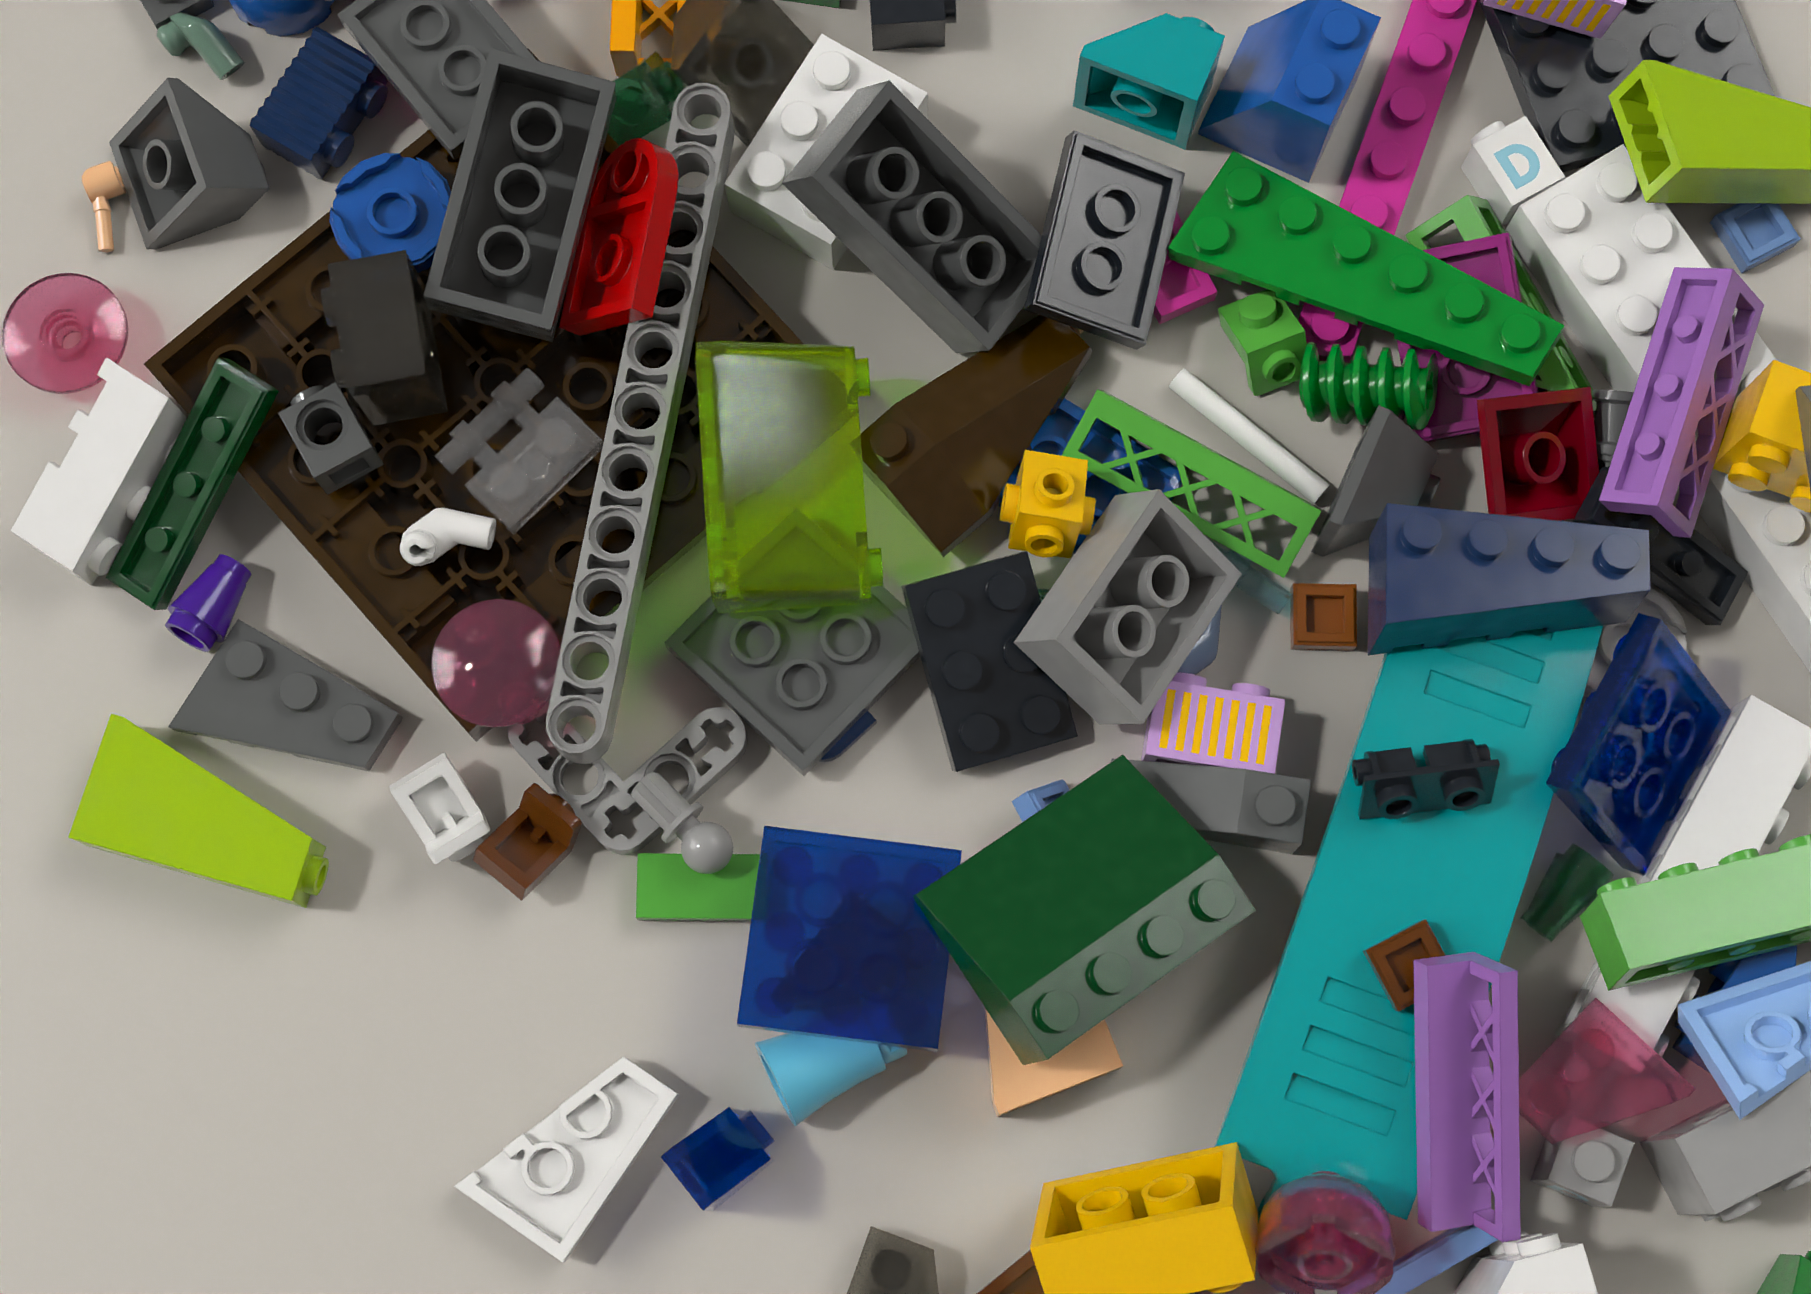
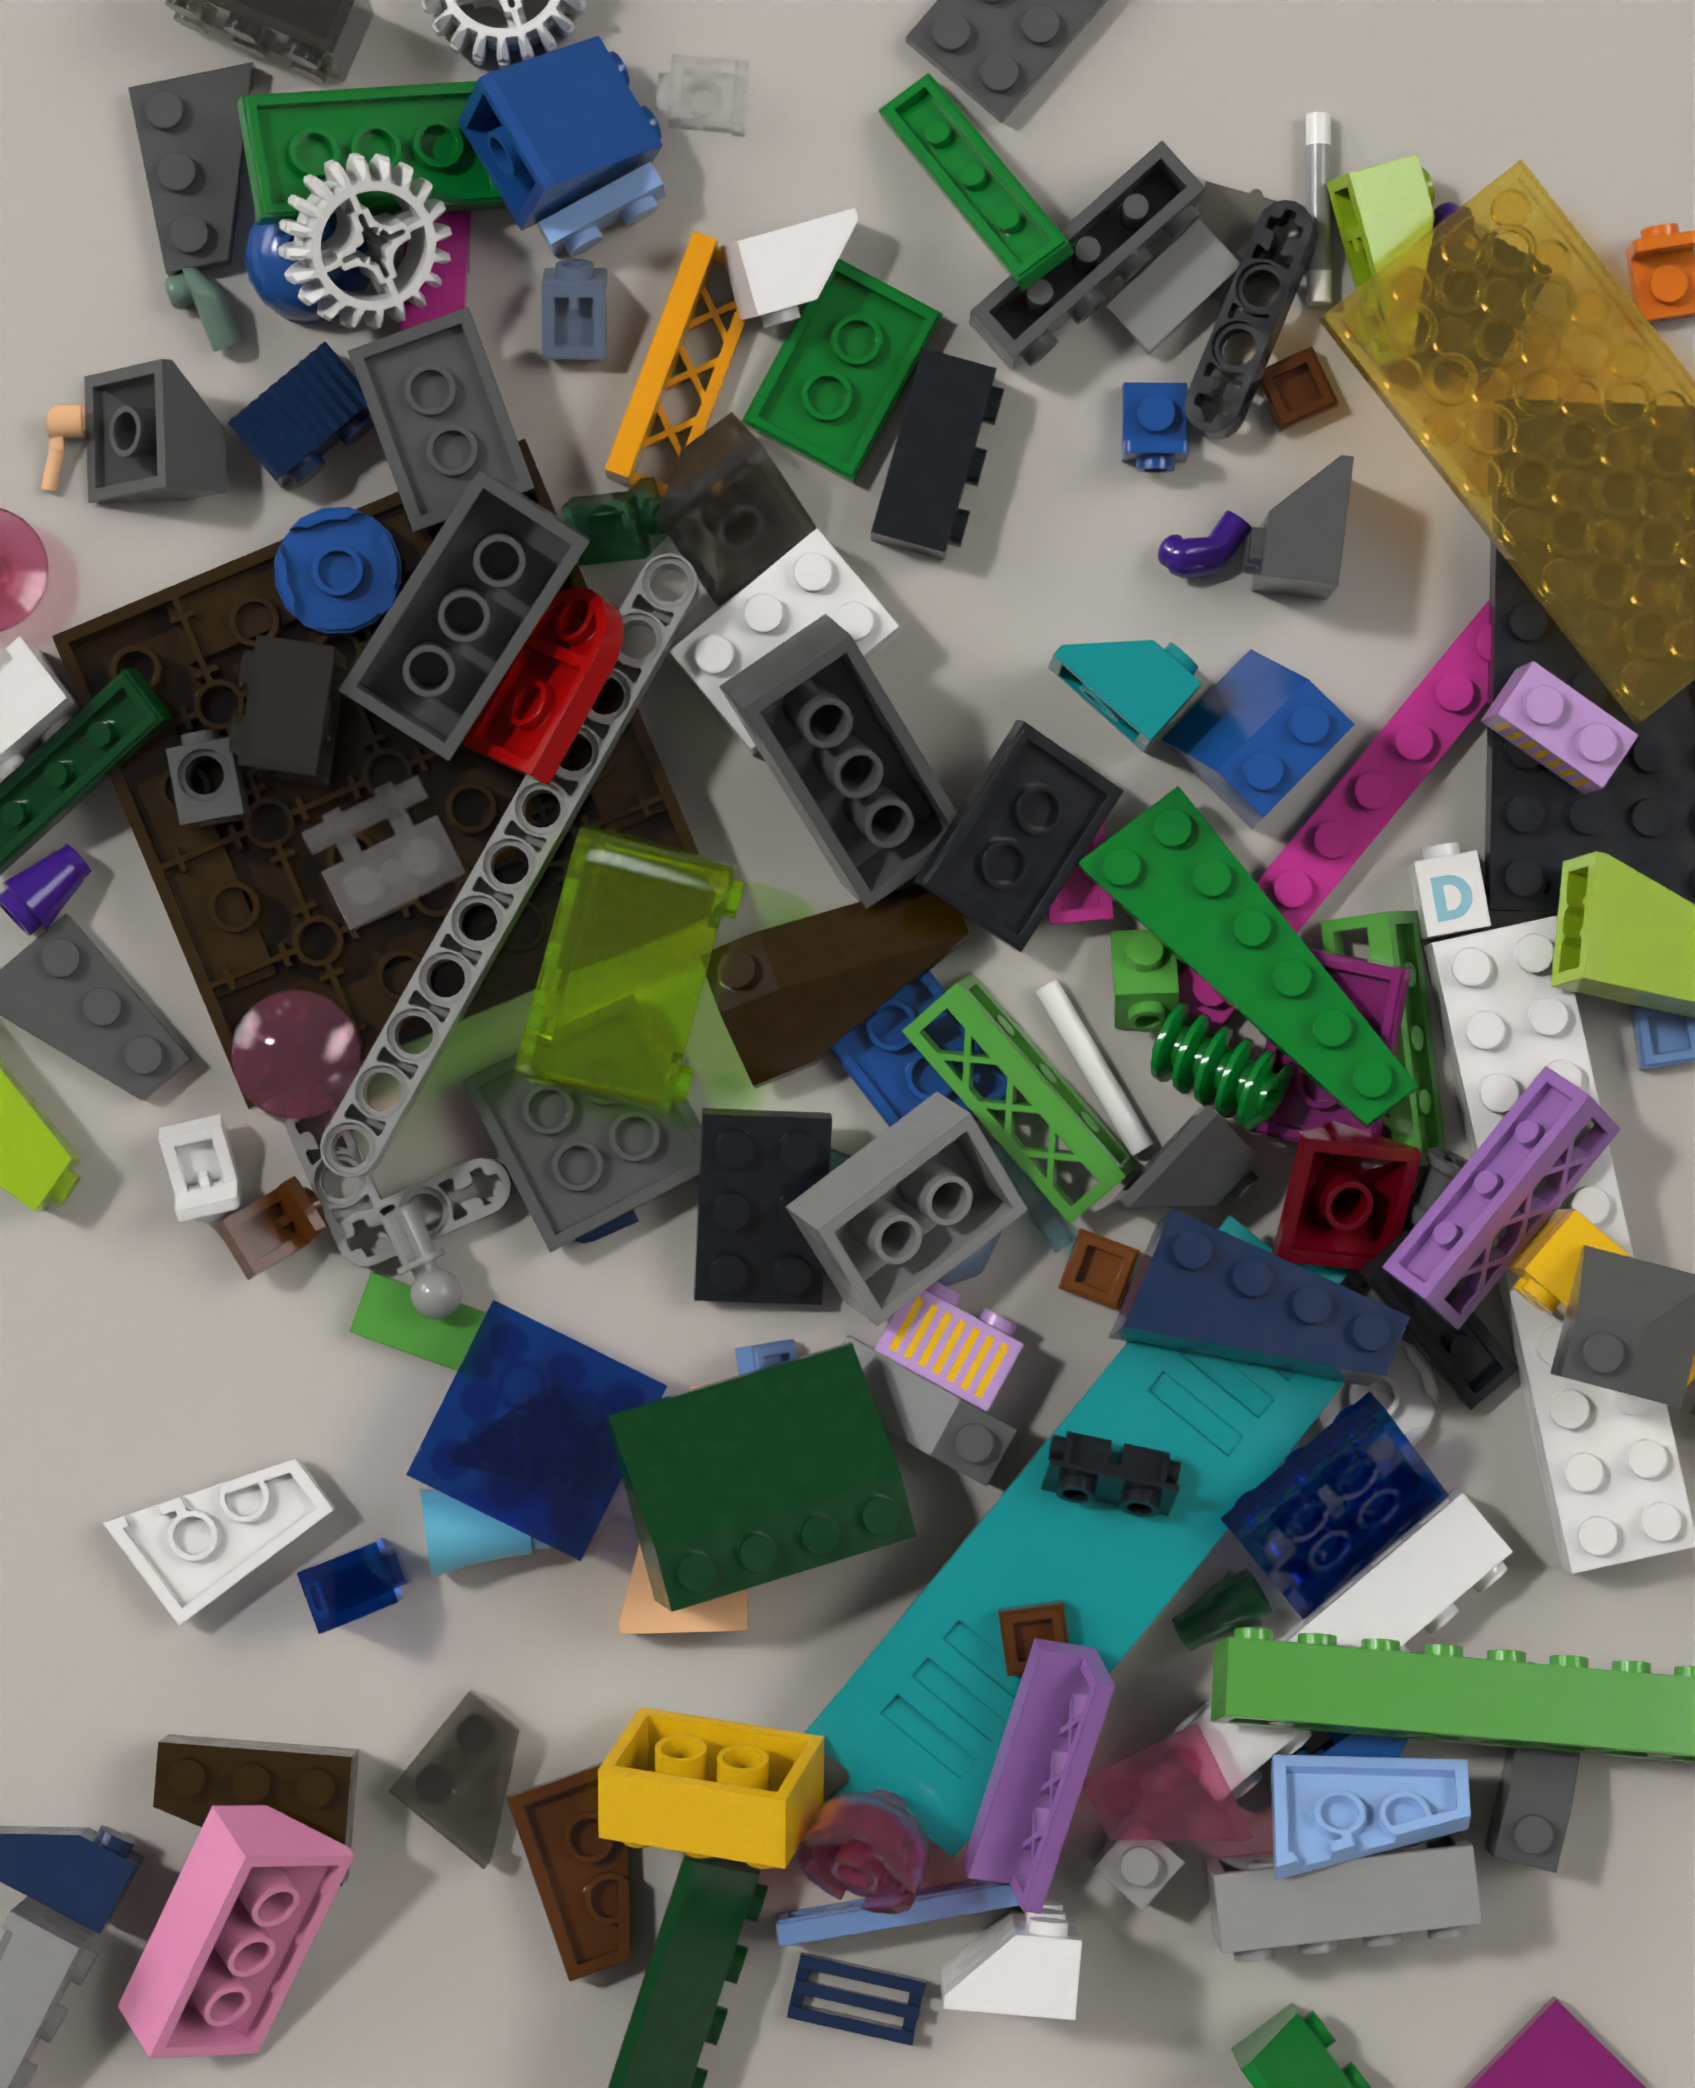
camera: 20 degrees right, 10 degrees up
white arm [400,508,496,566] -> none
yellow brick [1000,450,1096,559] -> none

